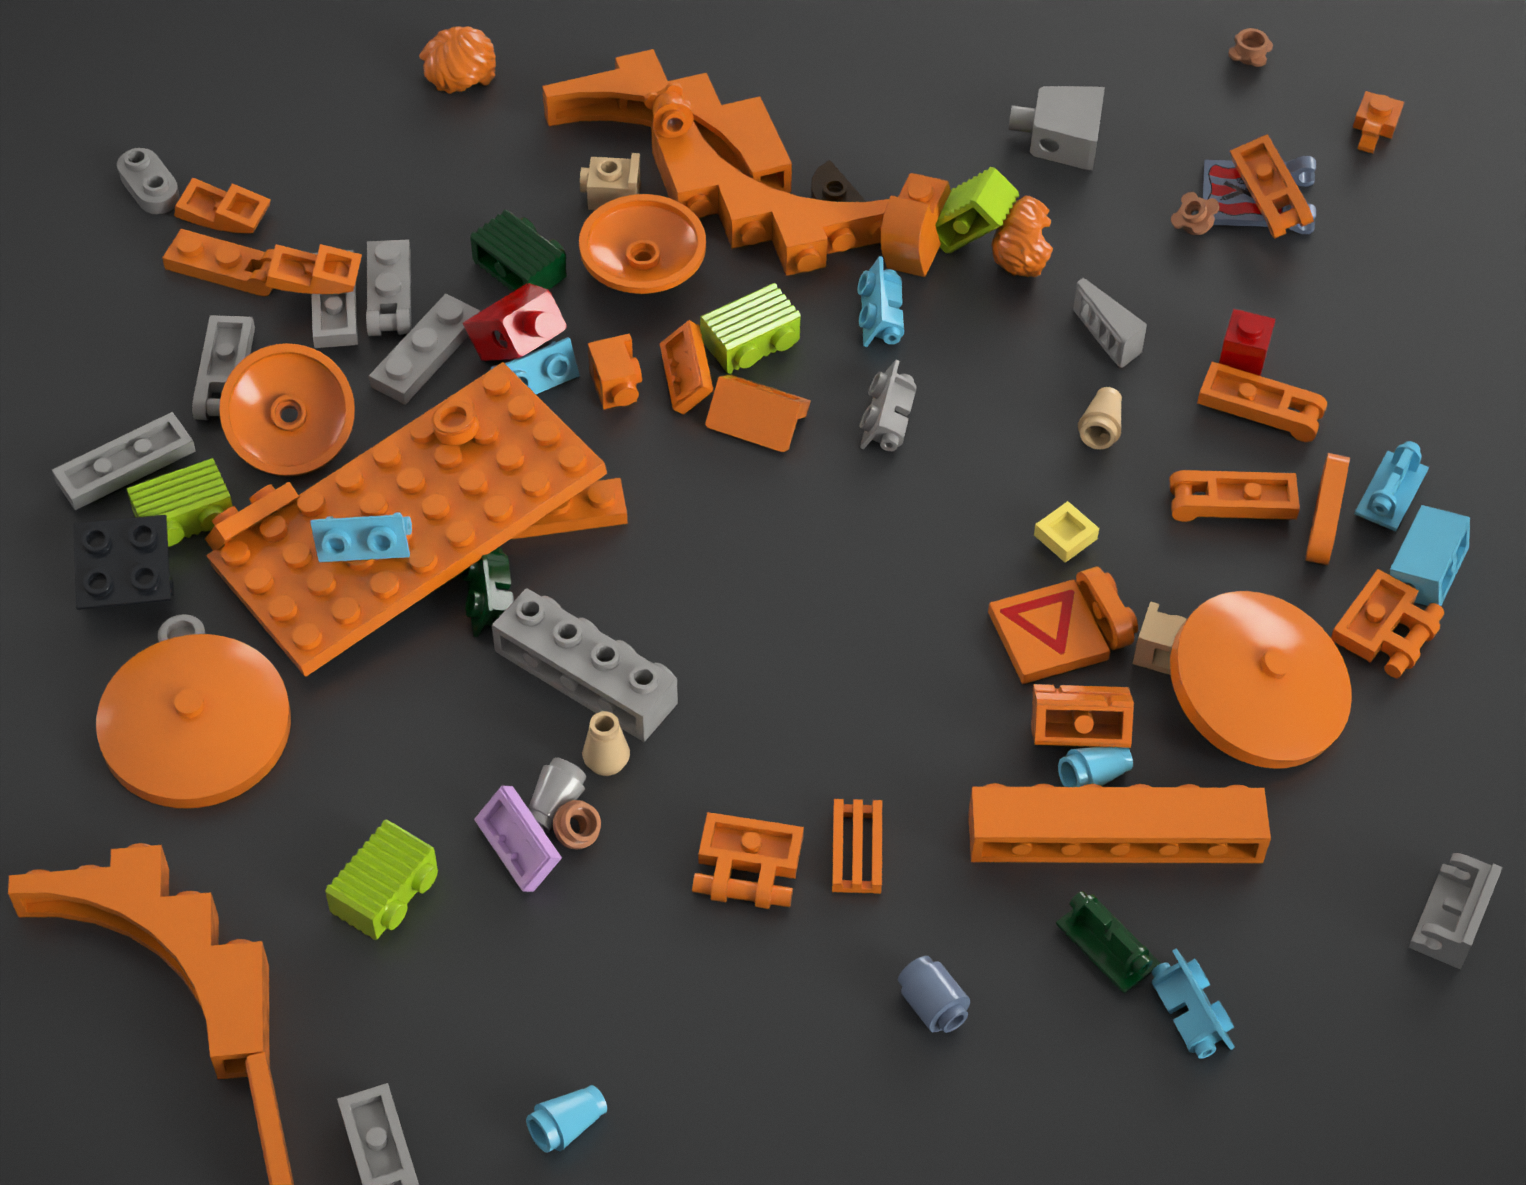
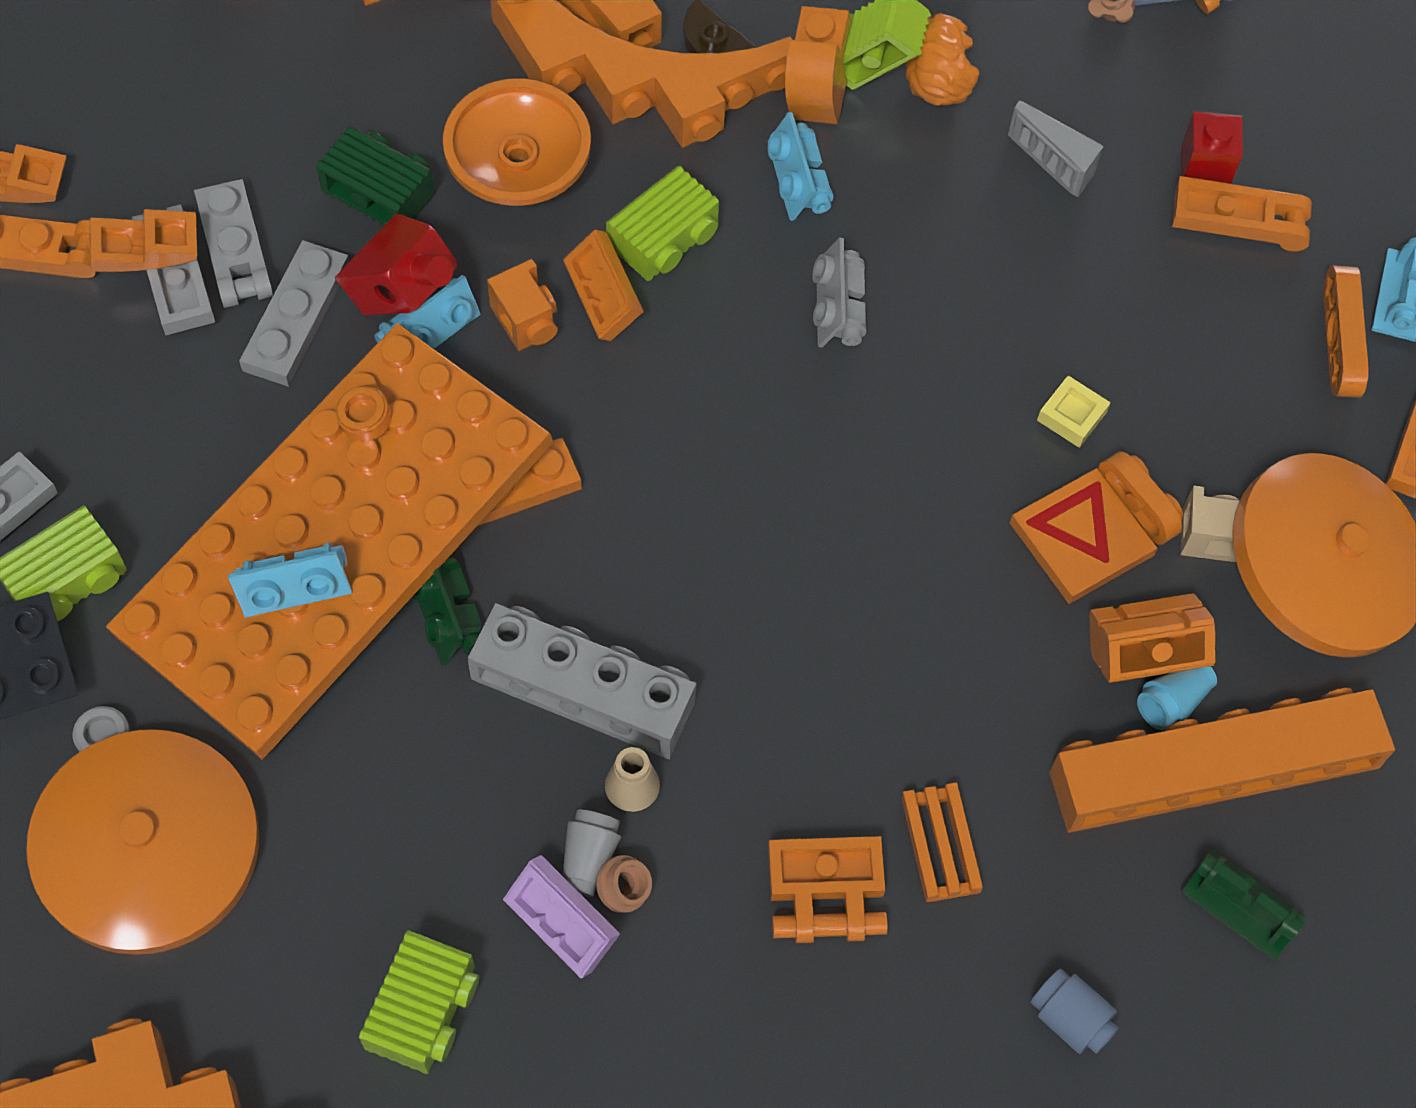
camera: 15 degrees left, 10 degrees up
light grey plate [192,315,255,420] -> none
orange plate [205,482,299,550] -> none
orange dish [219,343,355,476] -> none
tan brick [580,153,641,210] -> none
orange panel [705,375,811,452] -> none
tan cone [1078,387,1122,450] -> none
medium azure hinge [1151,948,1235,1059] -> none
orange plate [1169,470,1300,522] -> none

